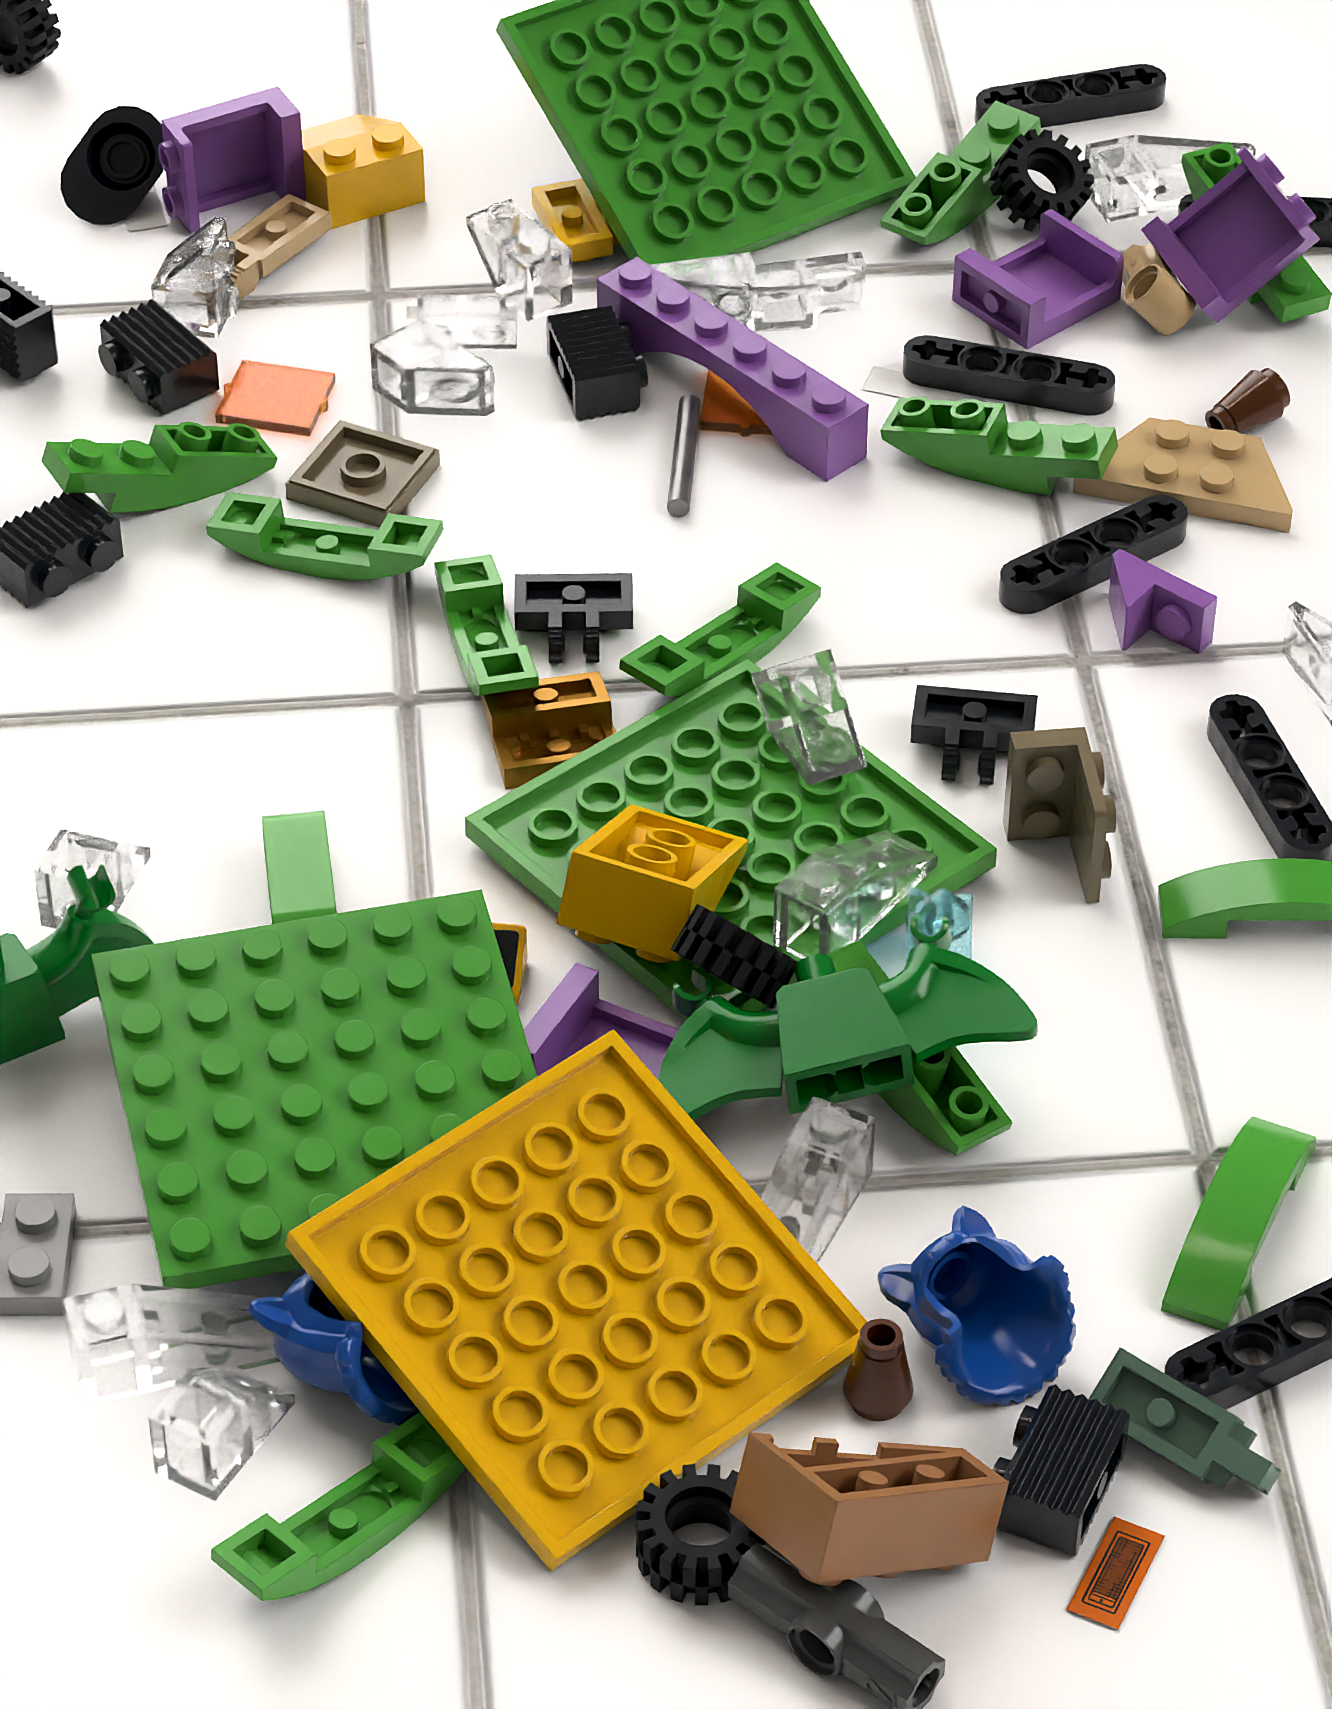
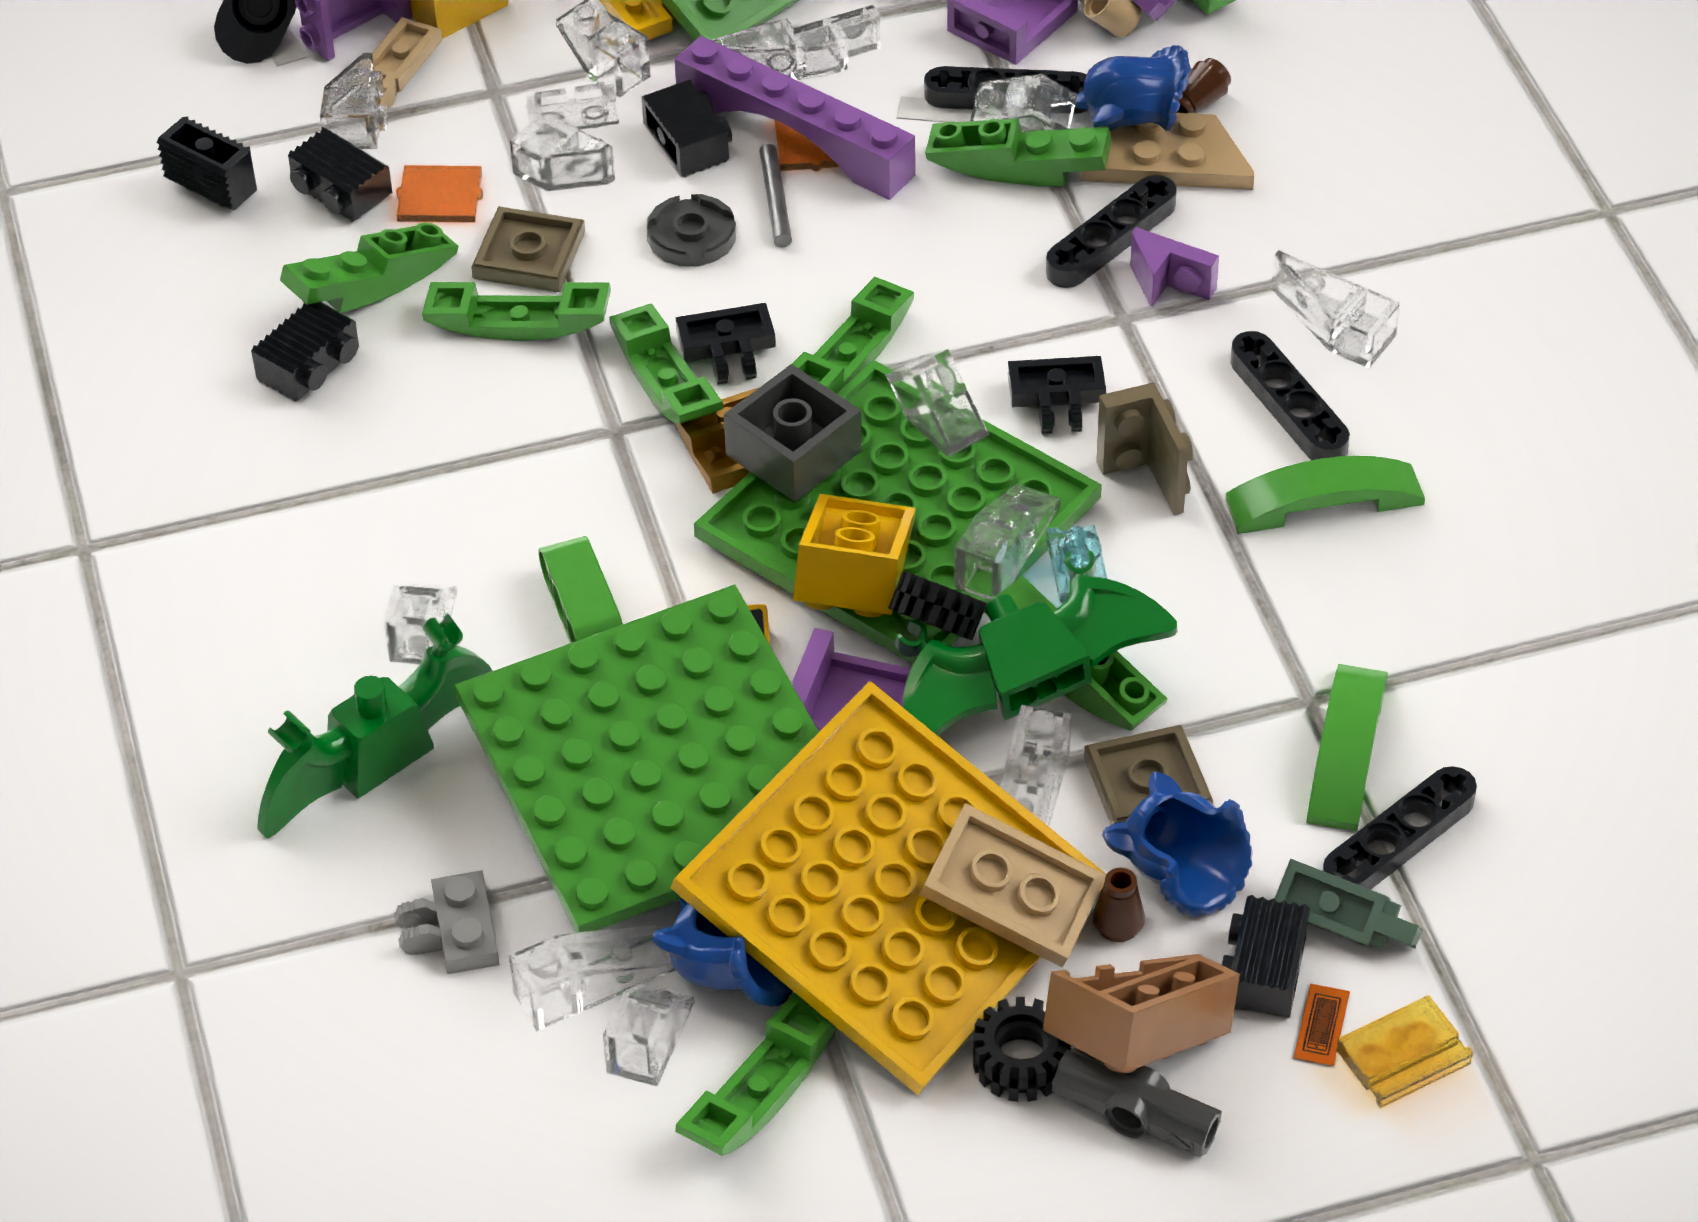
camera: 10 degrees left, 5 degrees up
none -> dark grey tile [647,194,736,266]
none -> dark grey brick [724,364,862,502]
none -> tan plate [919,803,1106,968]
none -> clear slope [970,74,1078,132]
none -> blue hair [1070,45,1192,131]
none -> dark tan tile [1084,725,1213,825]
none -> clear yellow plate [1336,995,1473,1109]

